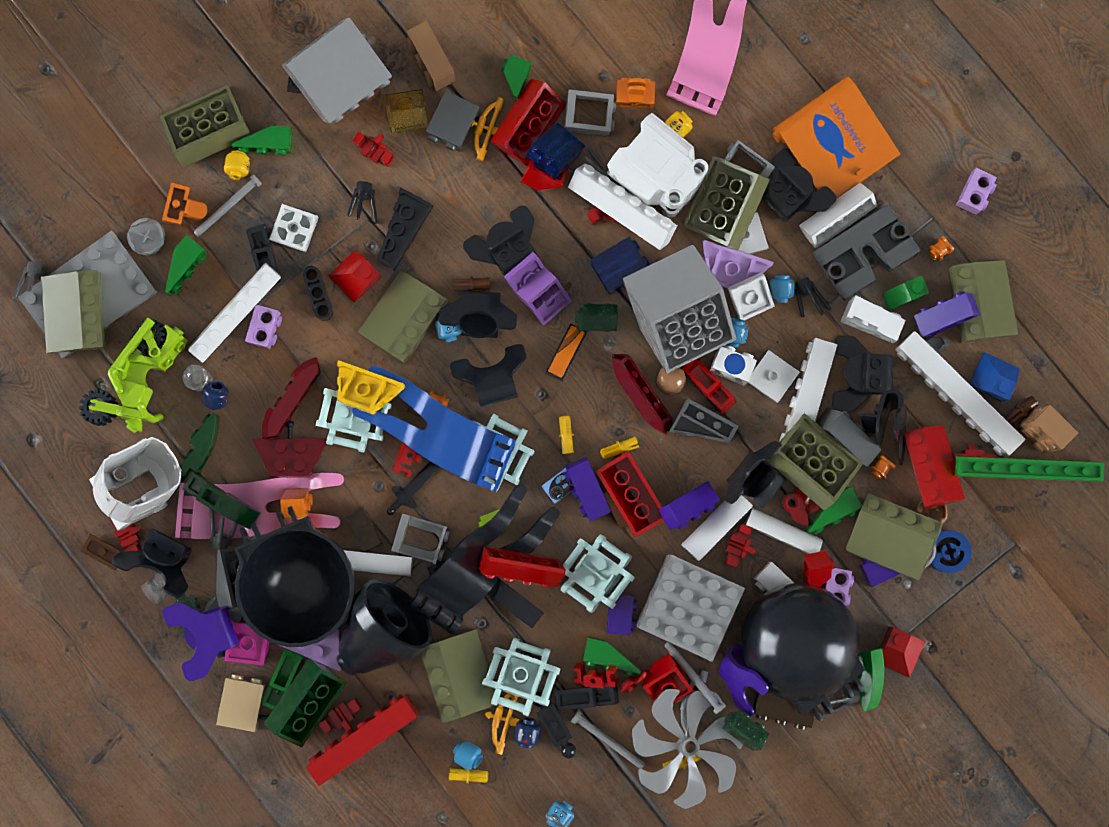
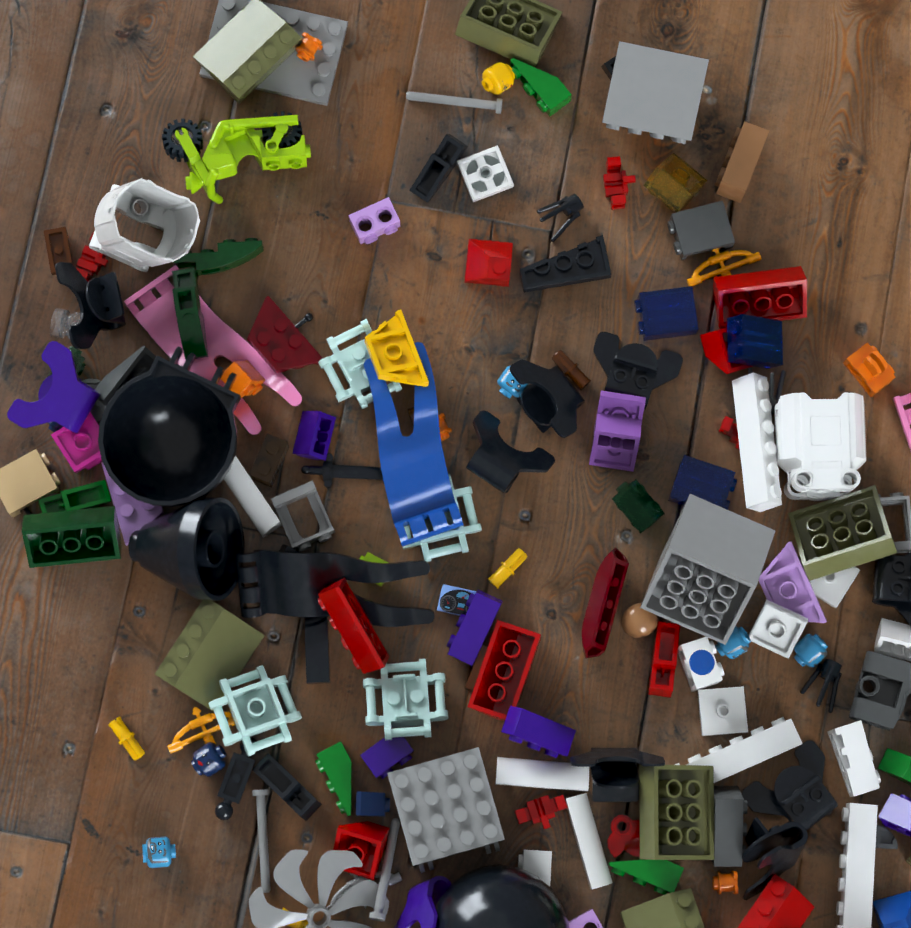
camera: 50 degrees right, 5 degrees down
light grey tile [127,218,166,256] -> none
orange brick [162,182,207,226] -> none
green slope [165,235,208,296] -> none
clear wheel [183,365,213,392] -> none
white brick [188,263,281,363] -> none
dark blue head [202,381,229,410] -> none
dark grey plant [210,509,238,550] -> none
dark red brick [262,357,321,439] -> none
black beam [303,265,333,321] -> none
red brick [306,694,420,786] -> none
red piece [319,698,362,734] -> none
olive slope [358,270,448,364] -> none
red piece [391,442,422,478] -> none
dark azure head [453,740,483,770] -> none
green slope [501,54,532,101] -> none
slope [545,323,587,382] -> none
light grey window [564,89,617,136] -> none
red piece [573,663,619,688] -> none
yellow axle [600,436,639,460] -> none
red plate [620,668,648,694] -> none
yellow head [665,111,693,138] -> none
dark grey wedge [669,397,739,443] -> none
red slope [803,551,834,587] -> none
none -> dark purple brick [292,411,336,461]
none -> orange brick [295,32,323,62]
none -> dark blue slope [356,791,390,817]
none -> clear blue brick [634,286,699,341]

